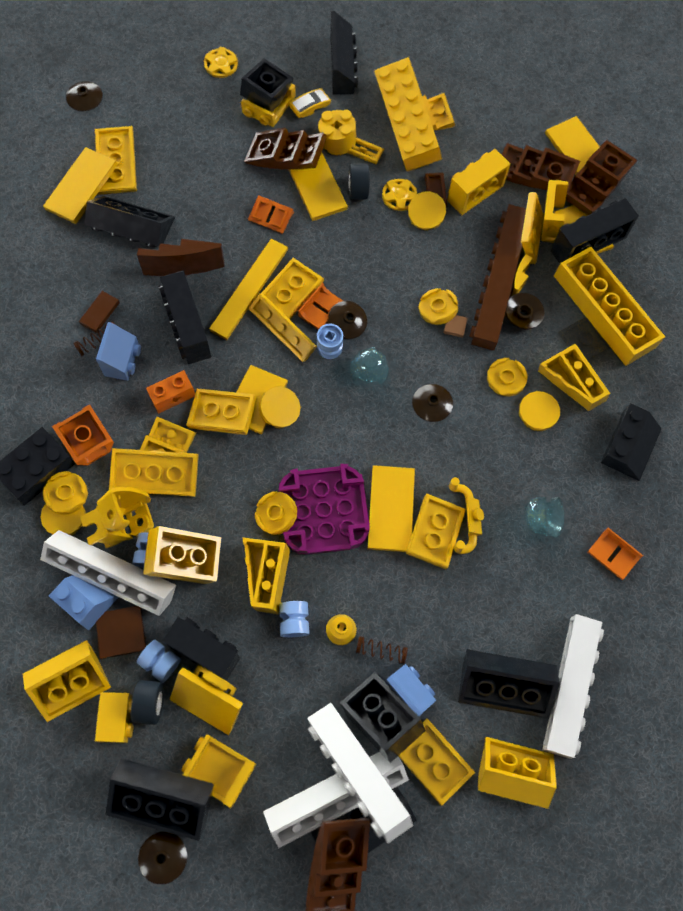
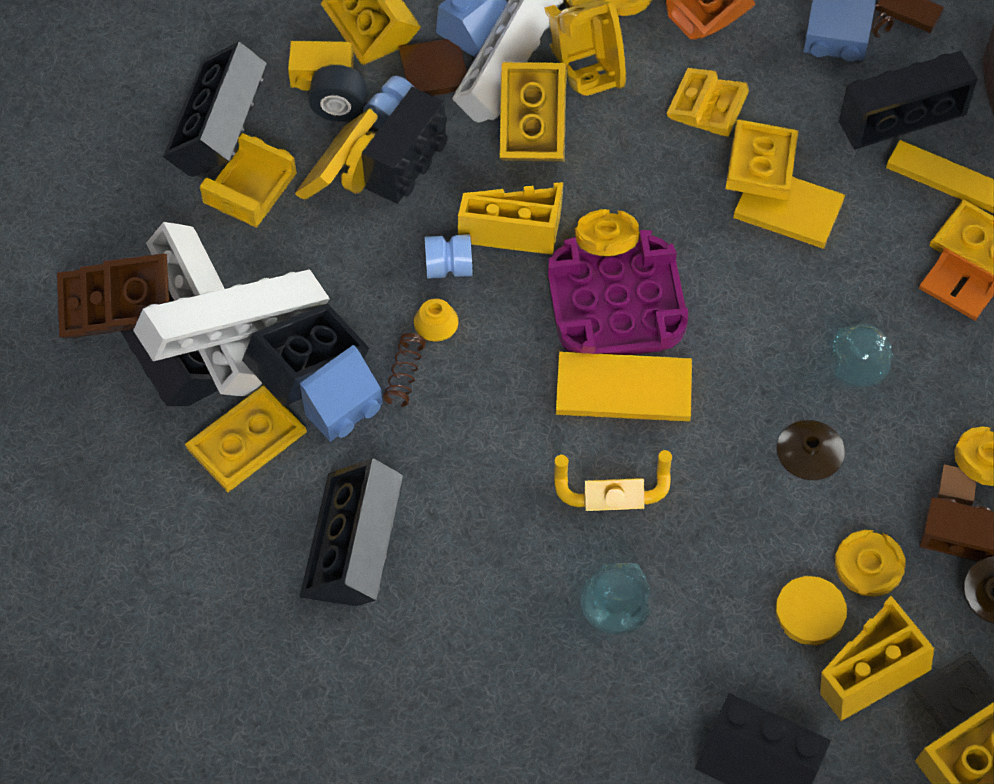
camera: 95 degrees right, 10 degrees down
yellow tile [109,448,199,496] -> none
dark brown dish [138,832,187,884] -> none
orange brick [146,370,195,414] -> none
yellow tile [248,293,317,362] -> none
yellow tile [259,386,301,429] -> none
light blue wheel [317,324,343,359] -> none
dark brown dish [328,301,367,340] -> none
yellow tile [406,494,466,570] -> none
yellow slope [478,737,556,809] -> none
white brick [542,614,604,759] -> none
orange piece [587,528,643,580] -> none

